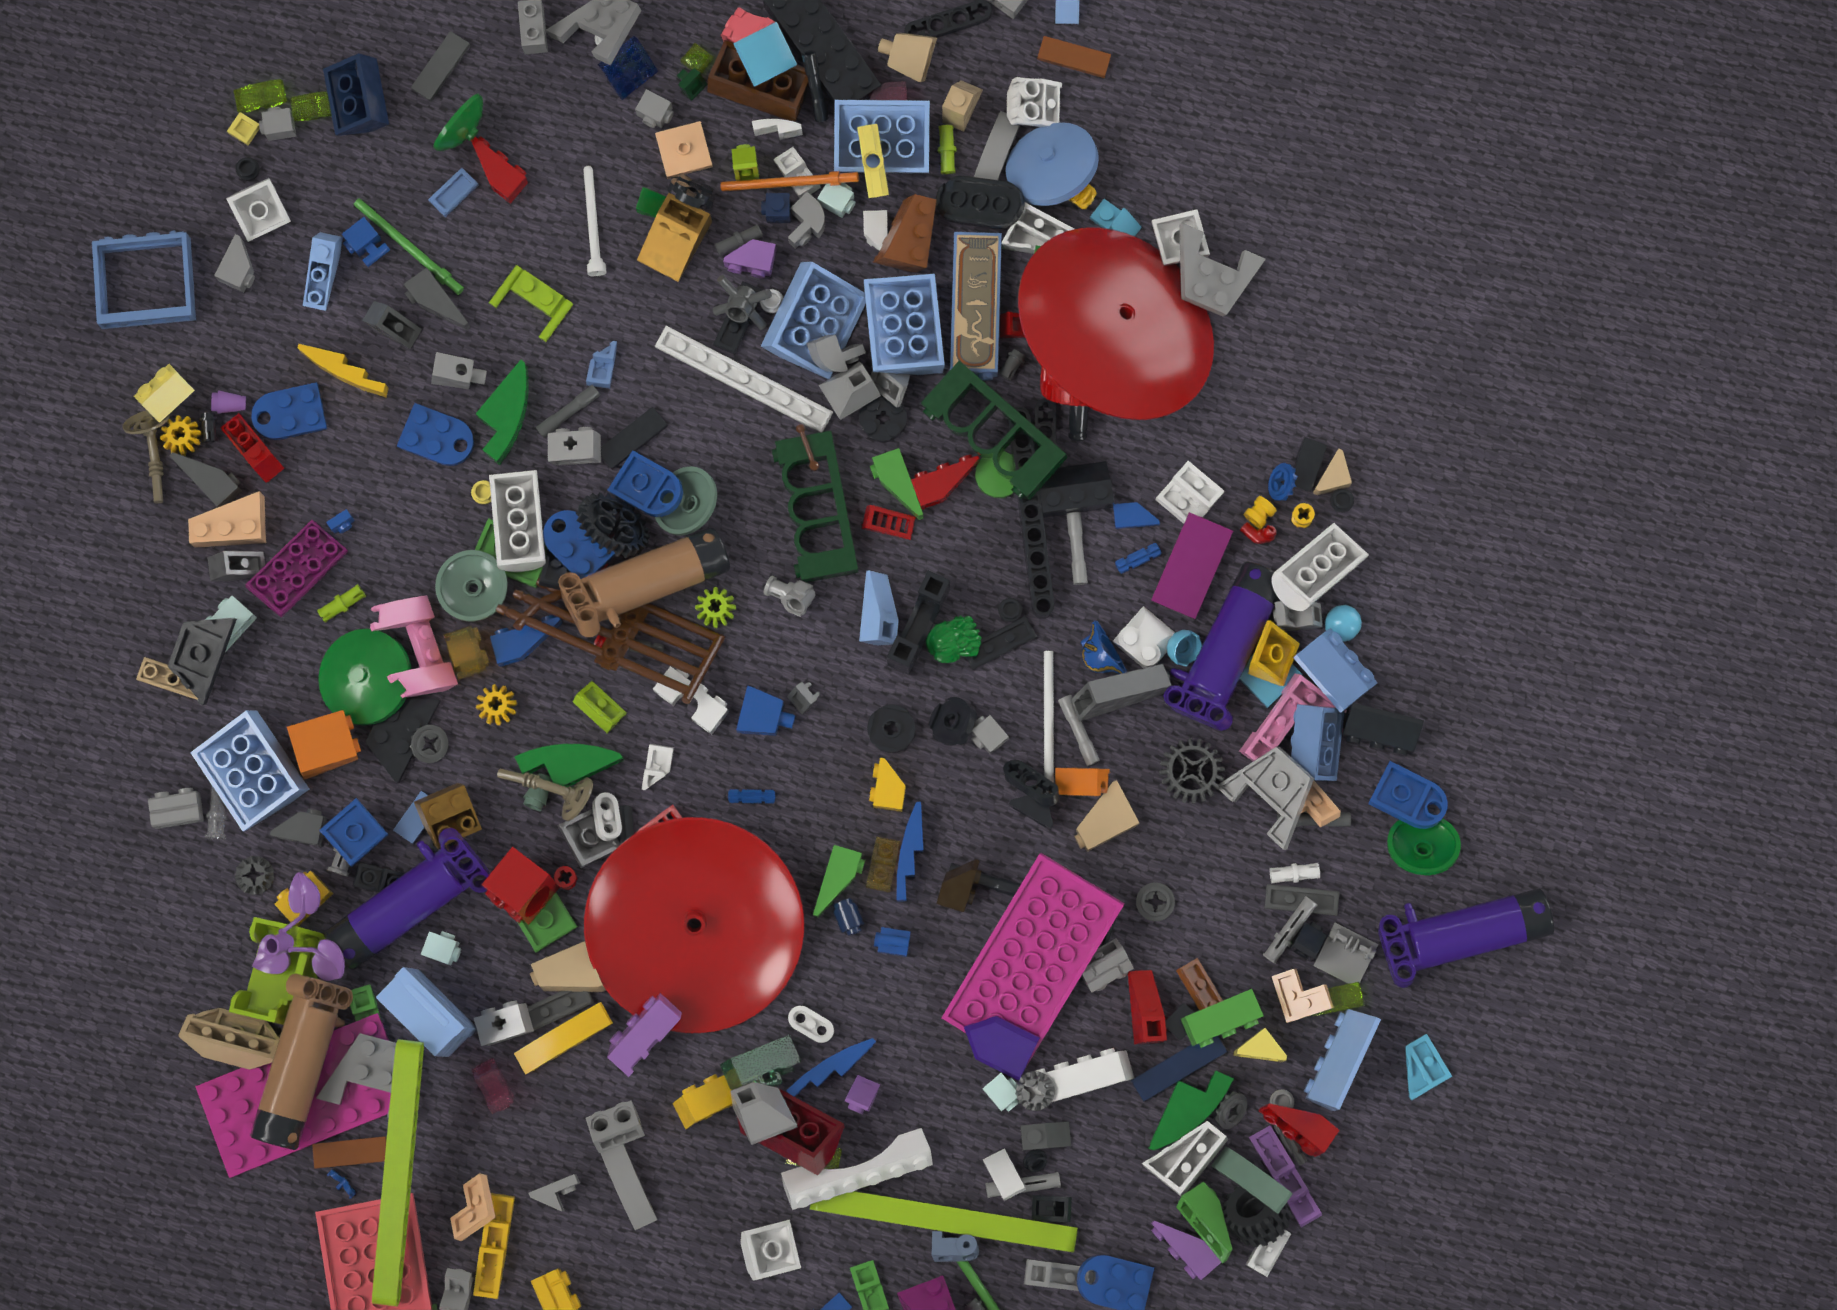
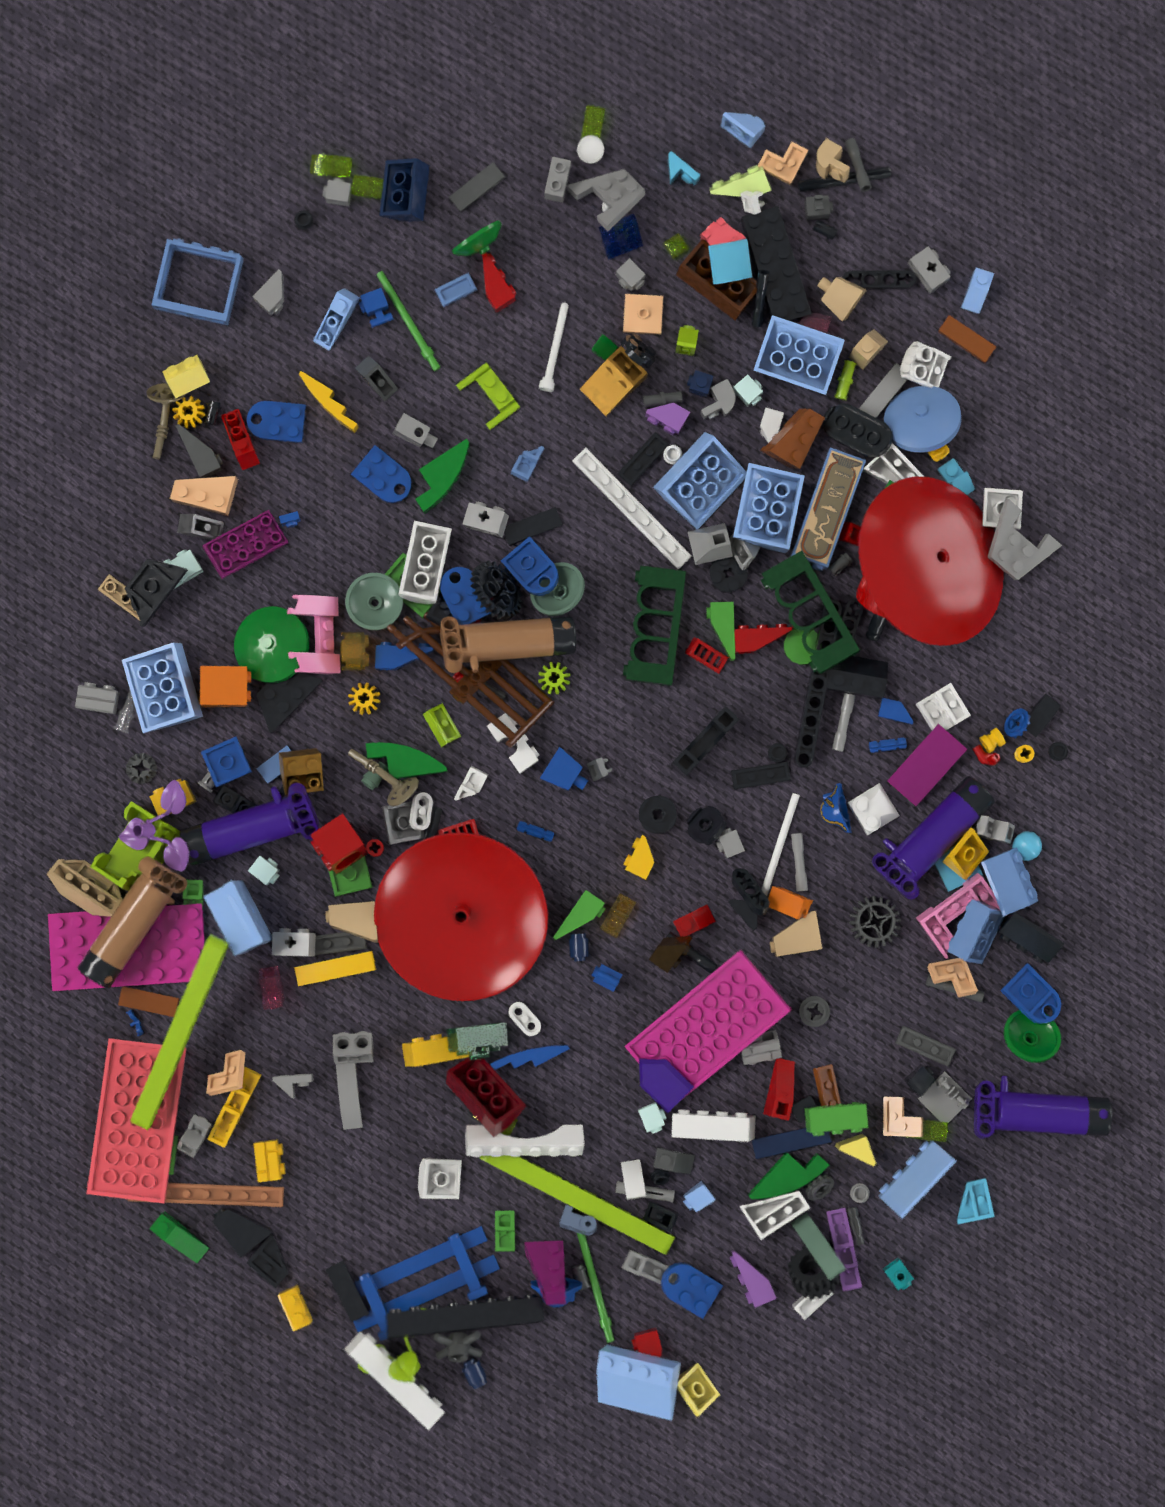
camera: 10 degrees right, 5 degrees up
medium lavender cone [211,390,246,414] -> none
light yellow plate [227,112,260,146] -> none
white slope [227,178,291,242] -> none
dark grey slope [270,809,327,846] -> none
light grey wing [316,1033,396,1118] -> none
lime pin [317,584,366,623] -> none
dark grey slope [404,267,471,331] -> none
dark grey gear [410,725,448,763] -> none
light yellow plate [471,480,491,504] -> none
dark grey piece [535,384,601,438] -> none
medium lavender wedge [607,993,682,1077] -> none
dark green tile [677,68,708,101] -> none
dark grey bar [713,275,772,330] -> none
orange bar [721,171,859,191] -> none
light grey slope [730,1082,797,1145] -> none
white slope [752,119,803,140] -> none
light grey connector [764,576,816,617] -> none
white slope [773,147,821,198] -> none
reddish brown hinge [796,424,819,471] -> none
light grey brick [806,335,866,372] -> none
medium lavender slope [845,1075,881,1115] -> none
light yellow piece [857,124,889,198] -> none
light blue slope [859,570,898,646] -> none
blue slope [897,802,923,902] -> none
green hair [925,615,982,663] -> none
dark grey gear [1015,1071,1055,1111] -> none
dark grey slope [1071,664,1172,722] -> none
medium azure hair [1166,630,1202,666] -> none
bright green slope [1176,1182,1232,1263] -> none
light grey wing [1219,747,1314,850] -> none
red slope [1258,1103,1339,1157] -> none
light grey pin [1263,896,1318,964] -> none
white pin [1270,863,1320,884] -> none
white brick [1272,523,1369,611] -> none
tan slope [1313,449,1352,495] -> none
none -> red slope [673,904,716,936]
none -> light blue slope [683,1181,715,1212]
none -> teal brick [883,1258,914,1290]

